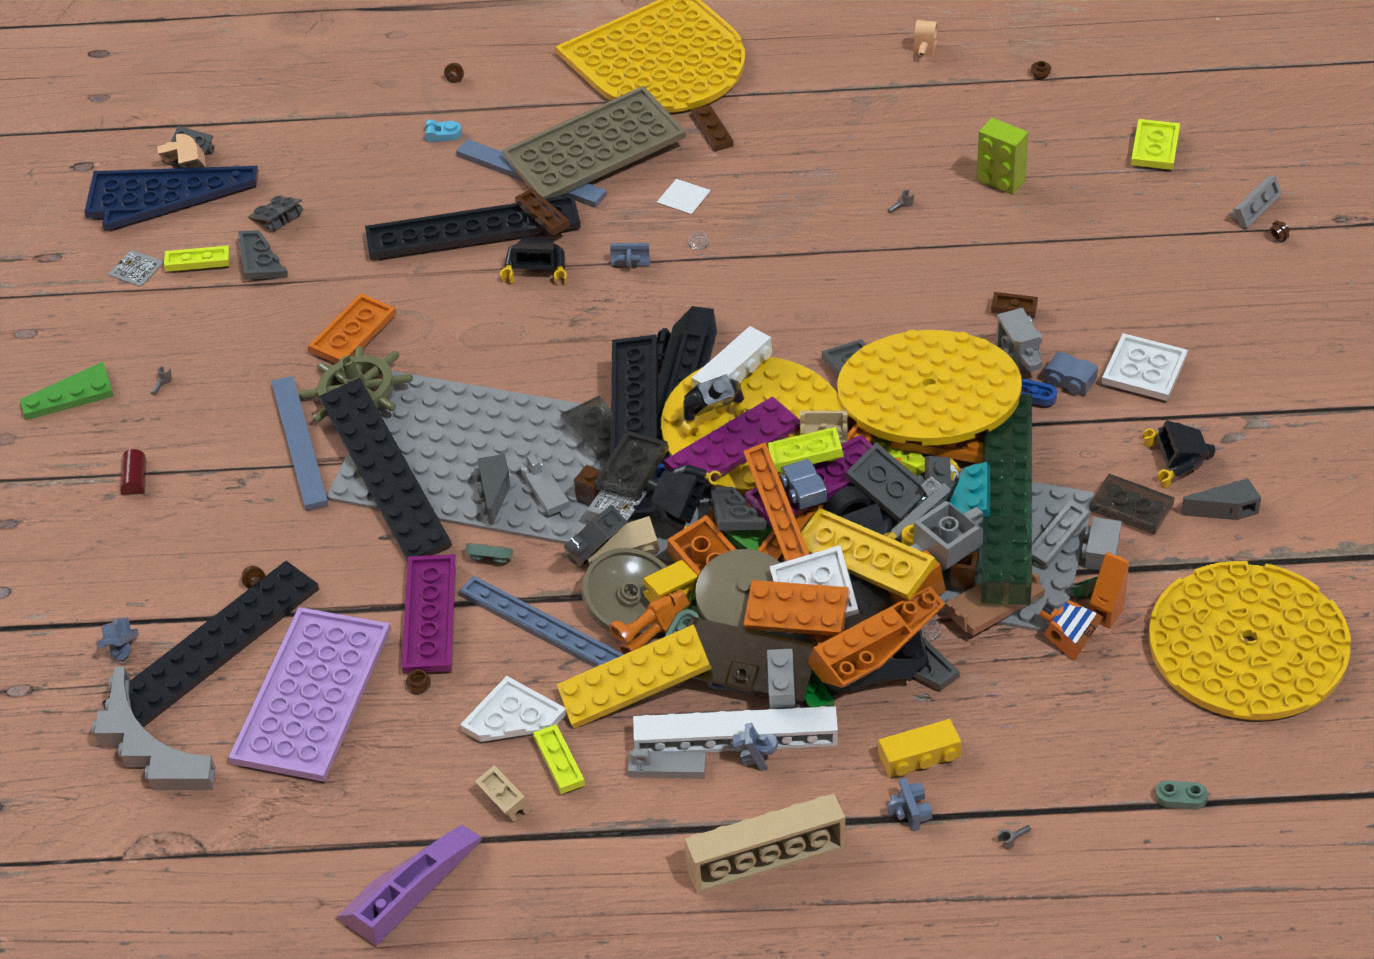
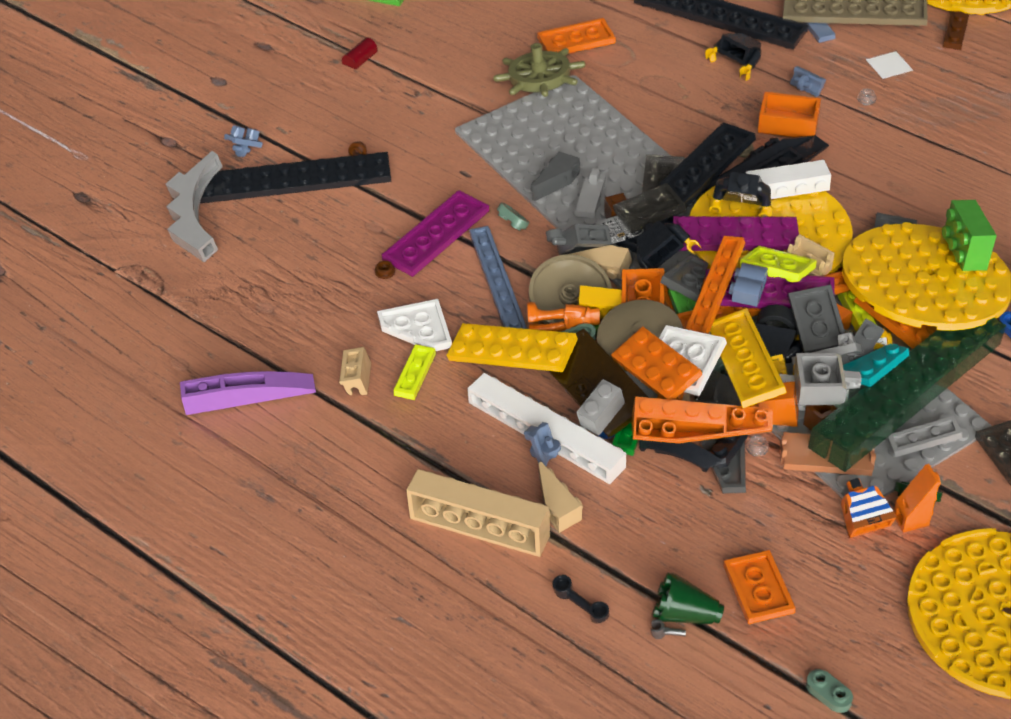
camera: 40 degrees right, 0 degrees up
flat silver hand [151,366,172,396] -> none
lavender plate [228,607,391,782] -> none
sand blue tile [271,376,329,511] -> none
black plate [319,378,452,562] -> none
reddish brown plate [515,188,570,236] -> none
light grey hinge [628,748,706,778] -> none
yellow brick [878,719,962,778] -> none
sand blue hips [886,778,932,831] -> none
light grey brick [1081,517,1122,570] -> none
none -> tan slope [539,462,583,533]
none -> black bar [553,575,610,624]
none -> dark green cone [652,572,724,624]
none -> orange plate [723,550,796,624]
none -> orange piece [758,92,821,137]
none -> bright green brick [942,200,997,271]

